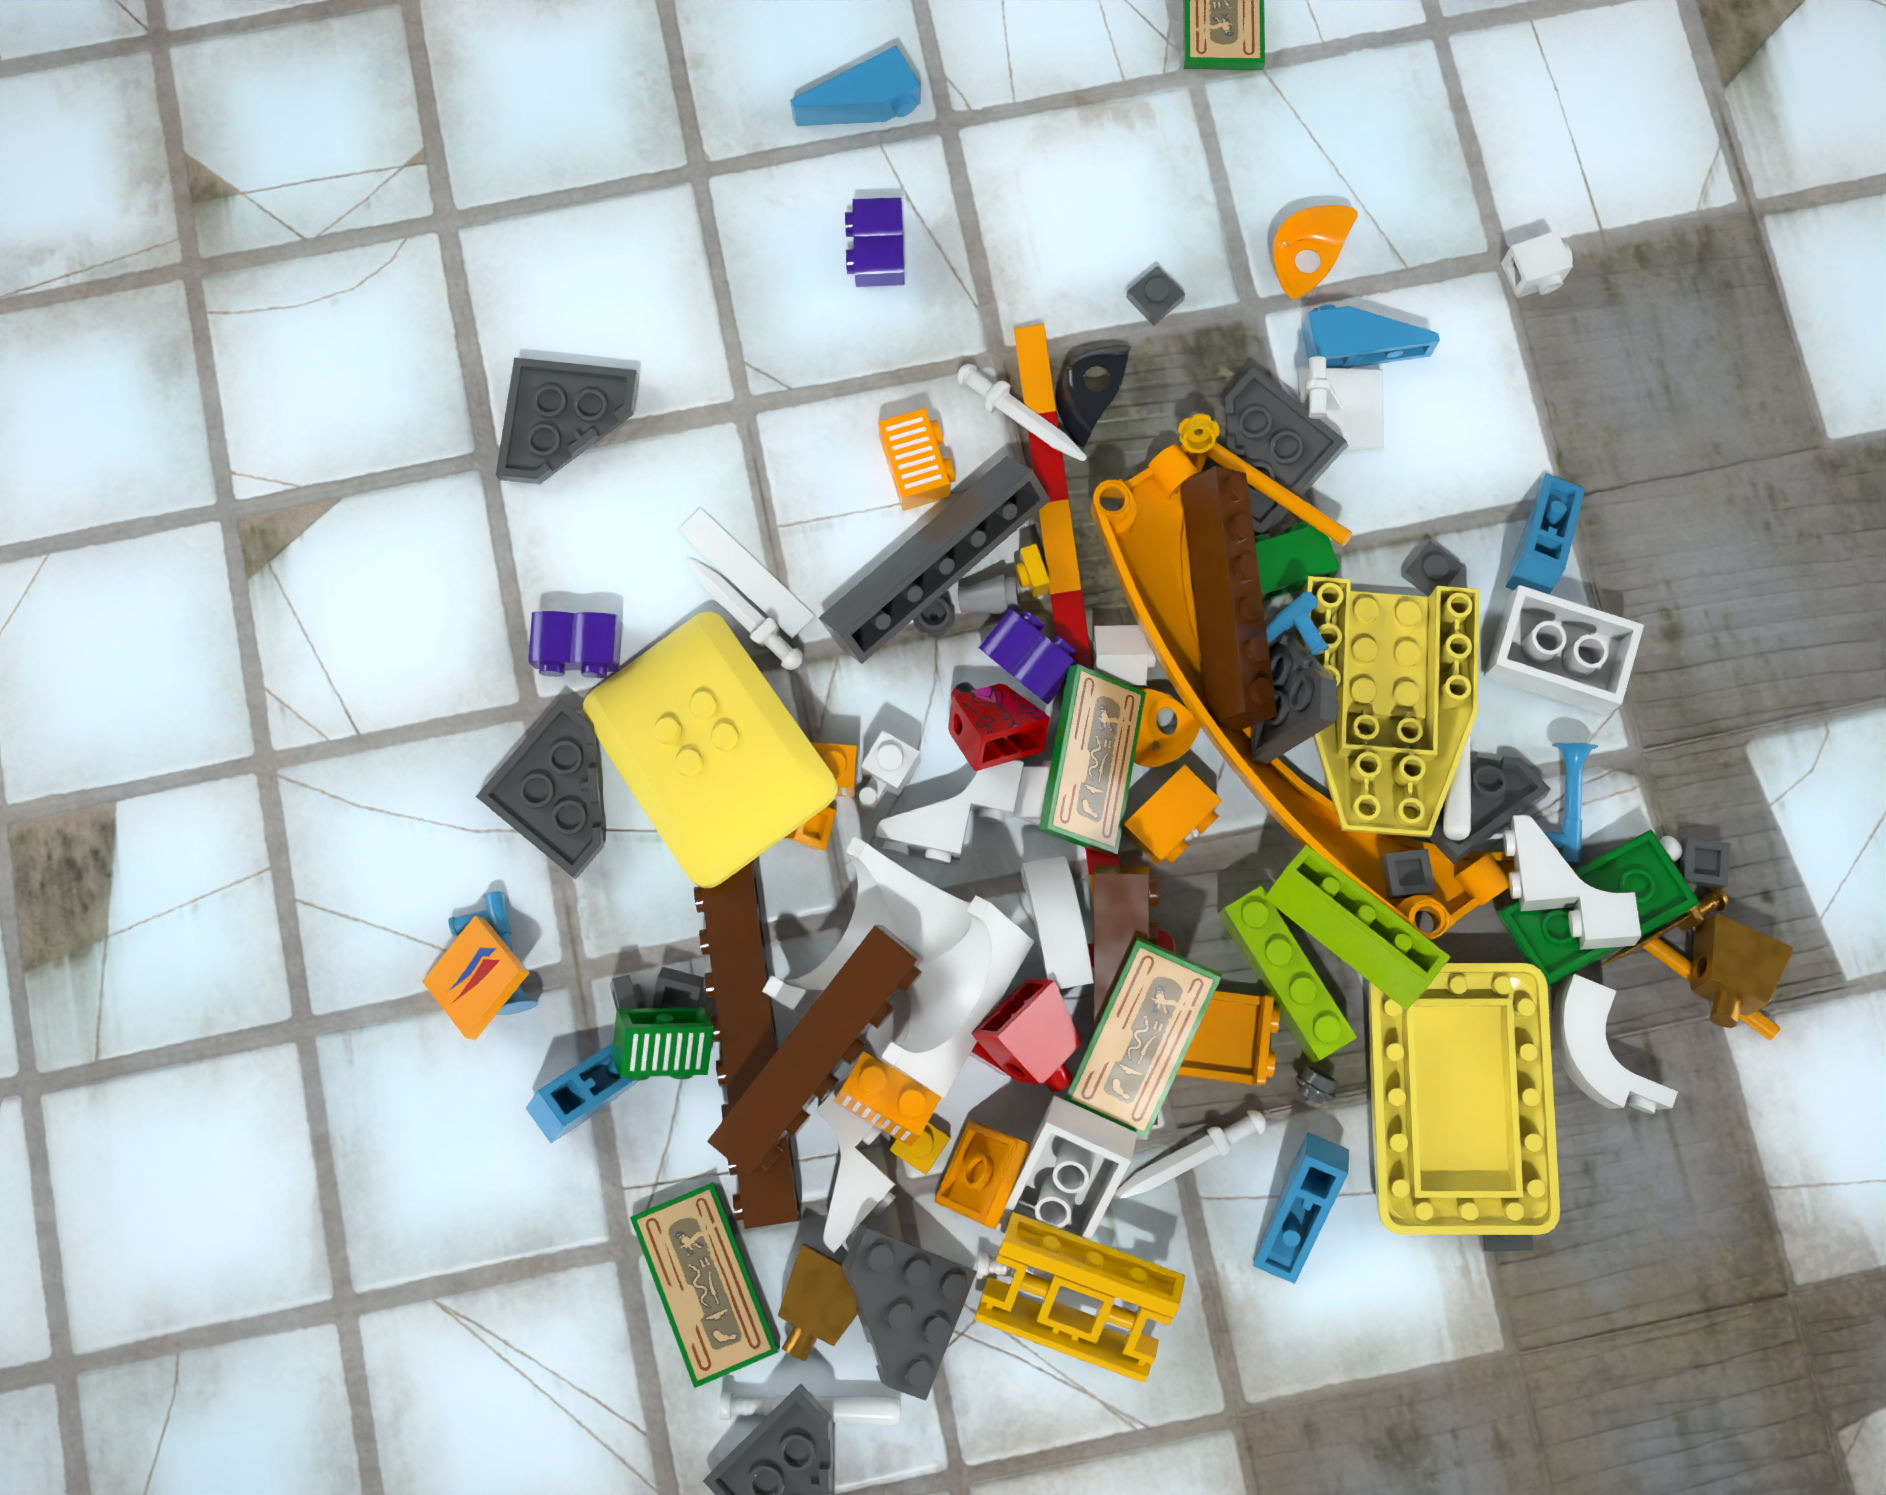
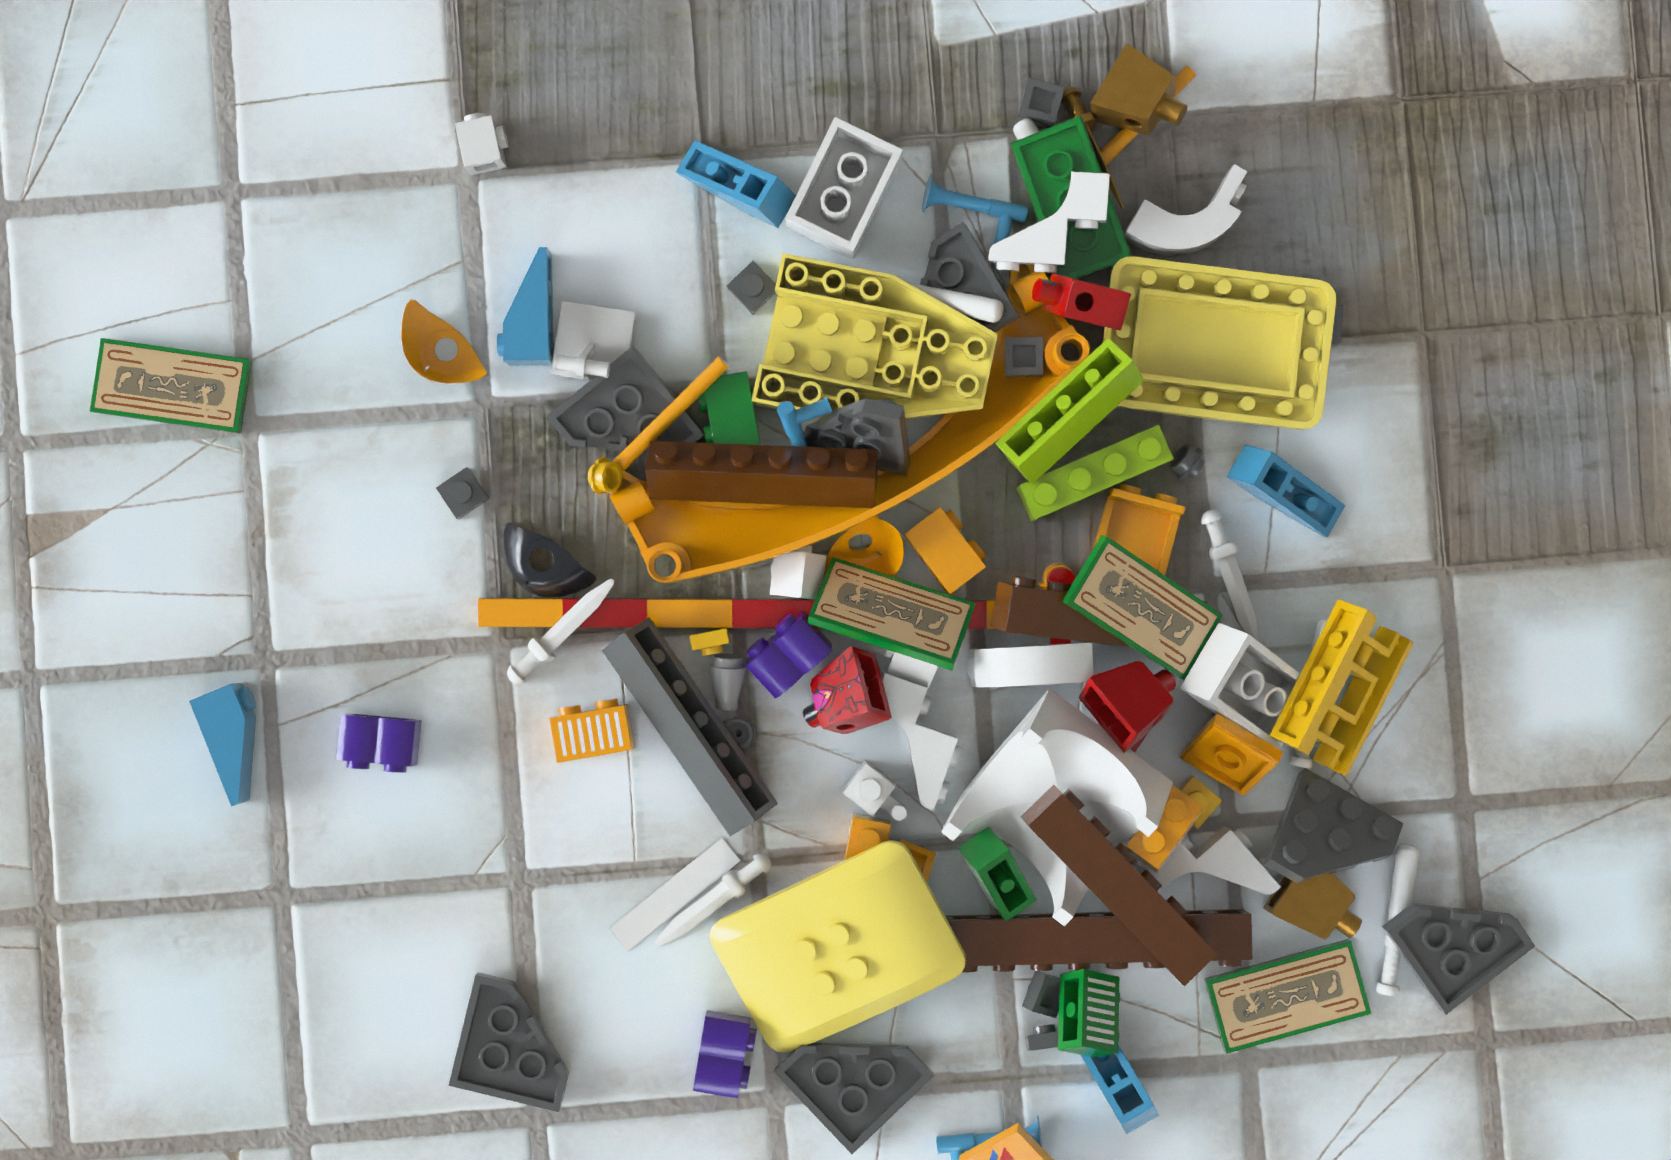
camera: 85 degrees left, 10 degrees up
none -> green brick [958,827,1037,922]
none -> red torso [1032,273,1132,331]

